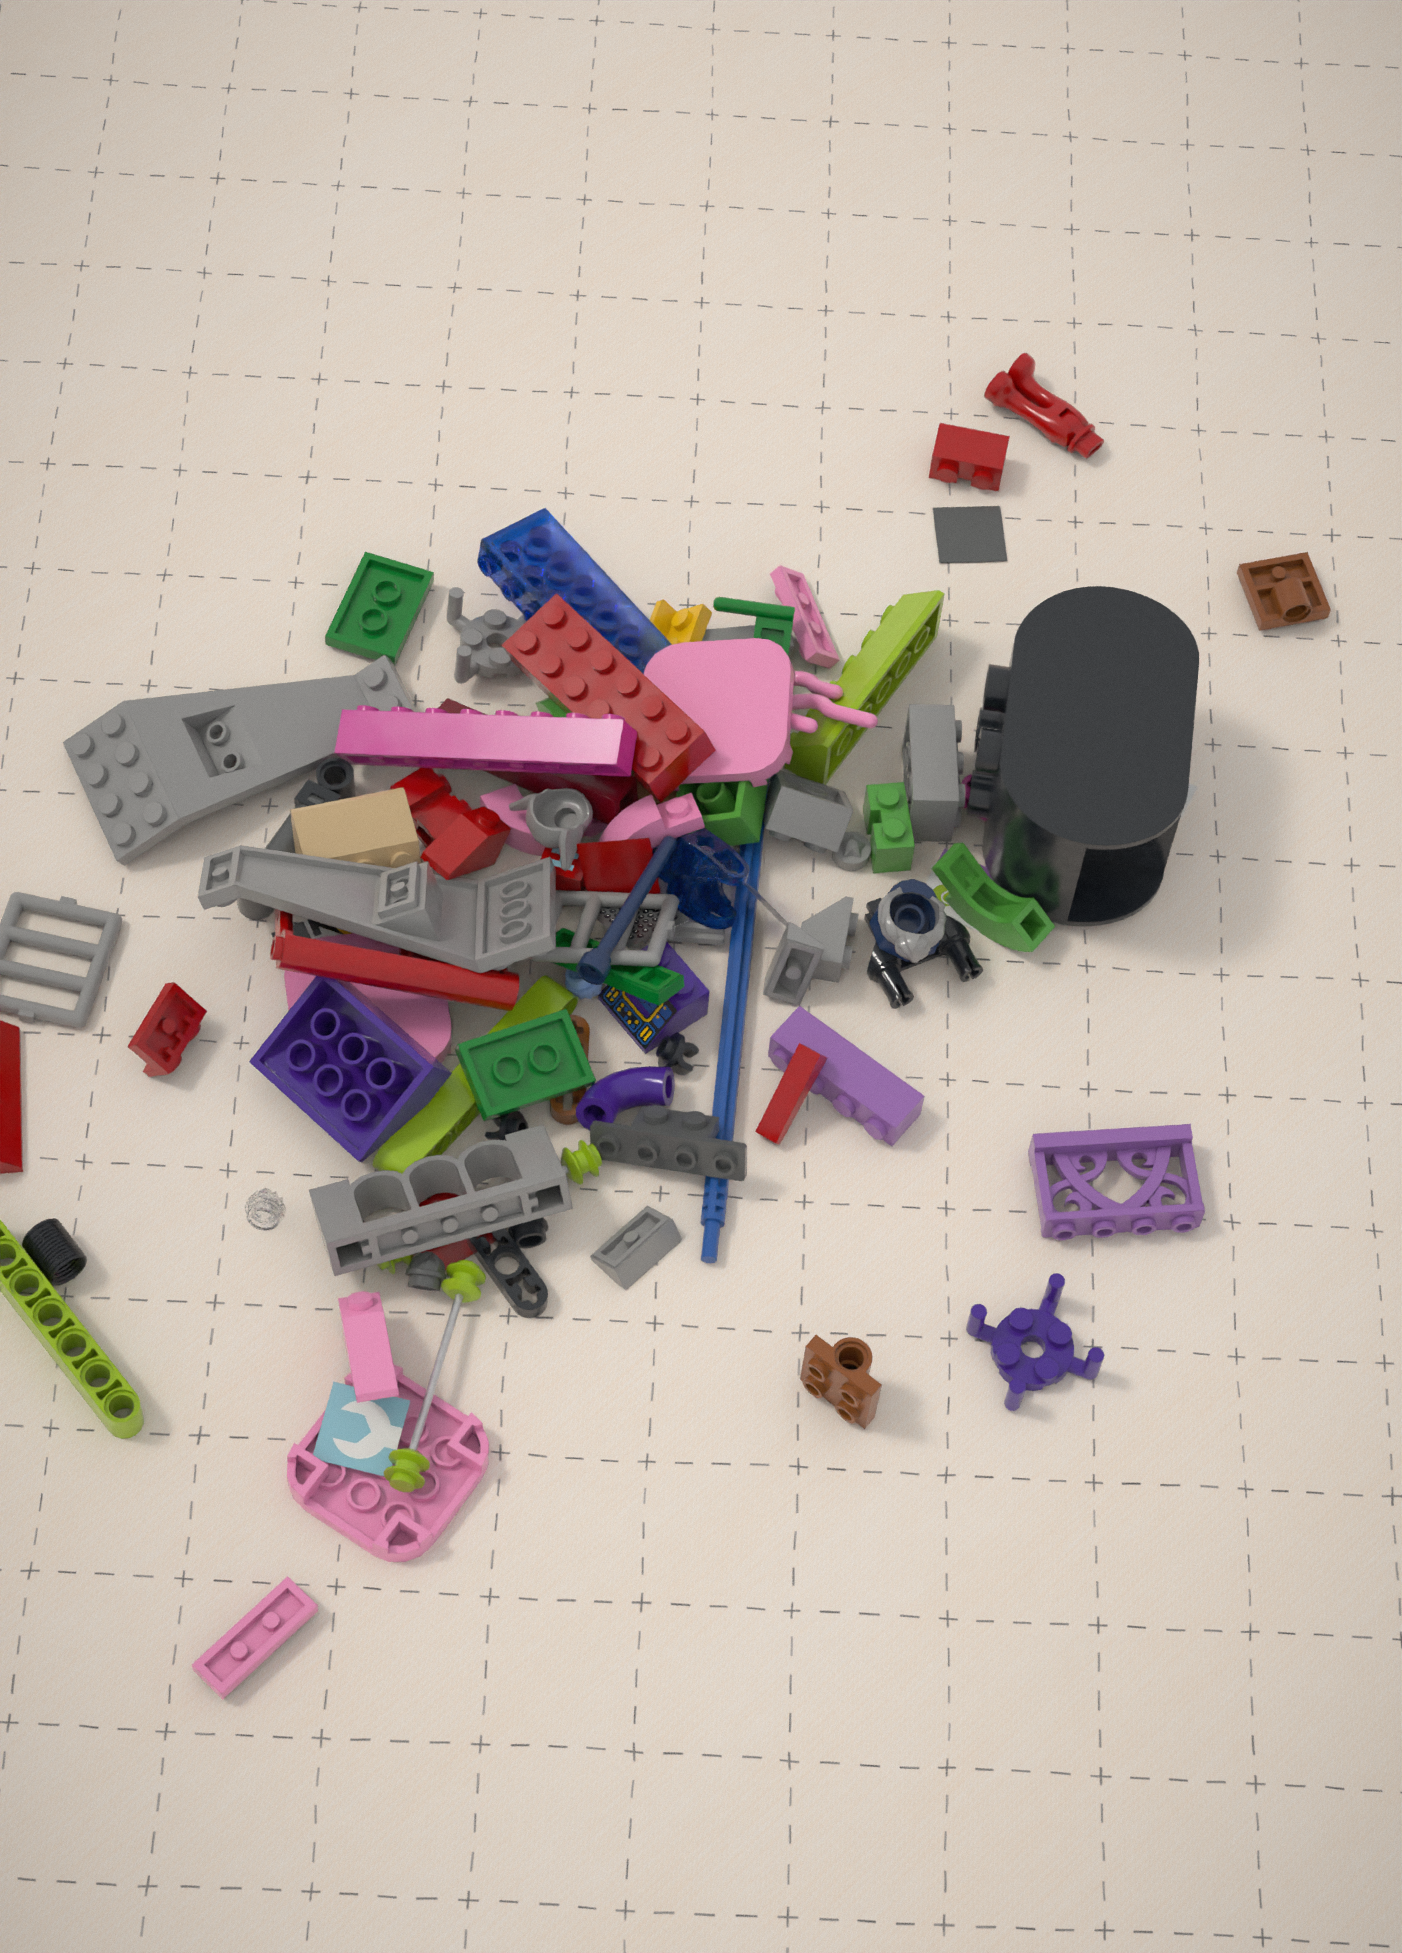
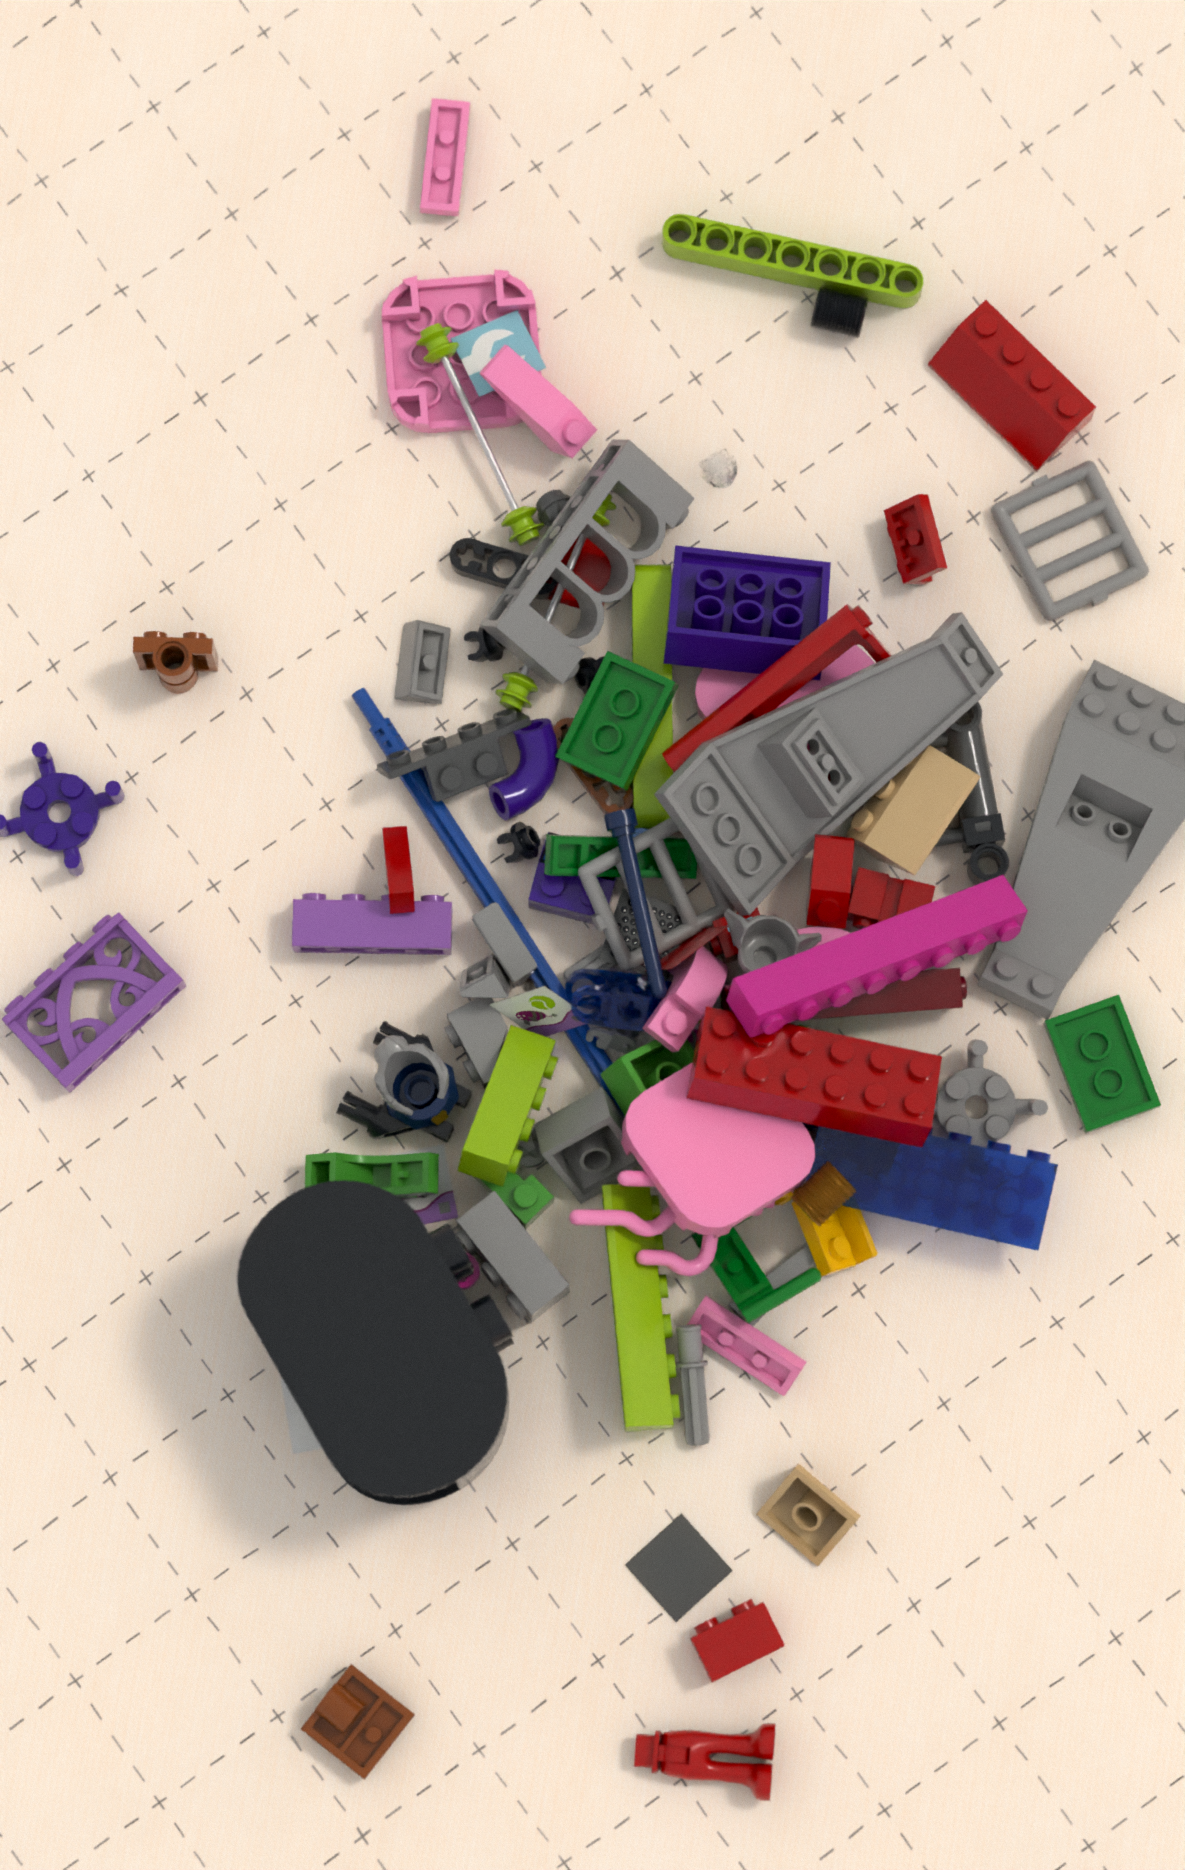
camera: 145 degrees right, 20 degrees up
none -> lime brick [457,1025,559,1187]
none -> black plate [464,626,505,662]
none -> light grey slope [472,902,537,986]
none -> light grey axle [675,1324,710,1446]
none -> tan slope [756,1463,860,1566]
none -> pearl gold piece [791,1161,856,1226]

